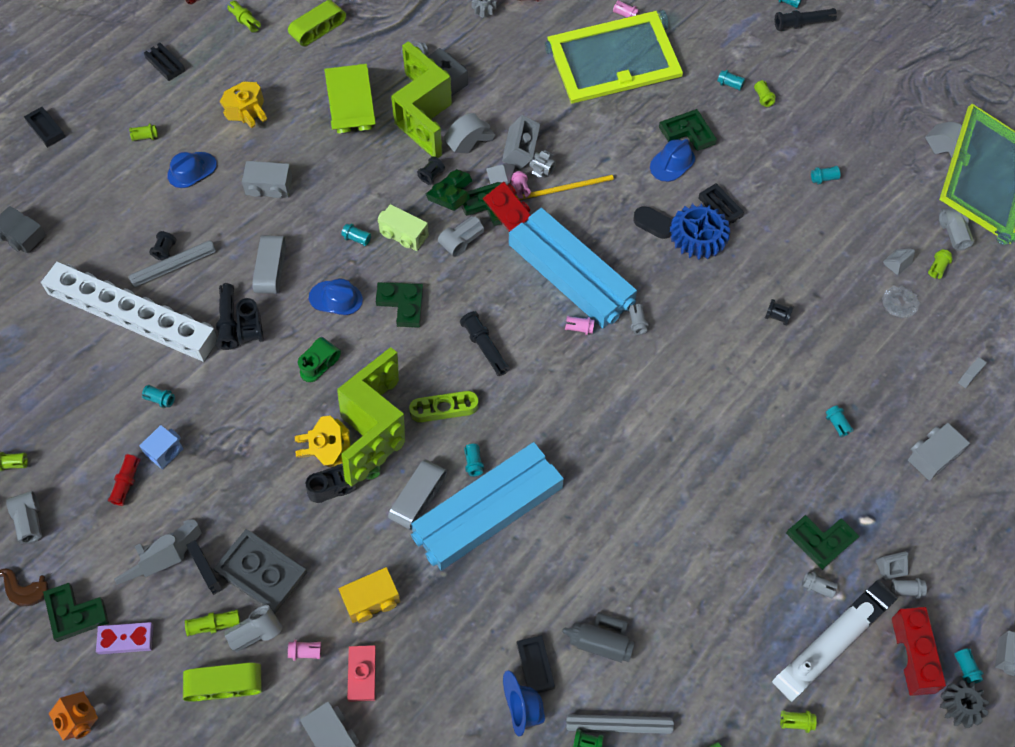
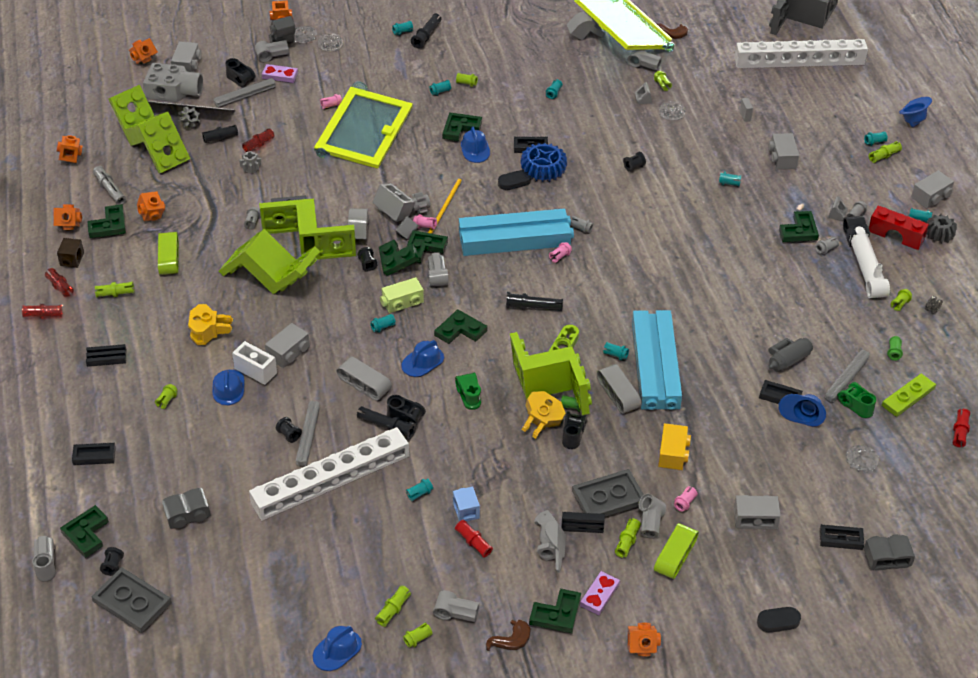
camera: 55 degrees left, 15 degrees down
coral plate [347,645,376,702] -> none
red bracket [483,181,531,232] -> none
none -> white brick [232,341,277,385]

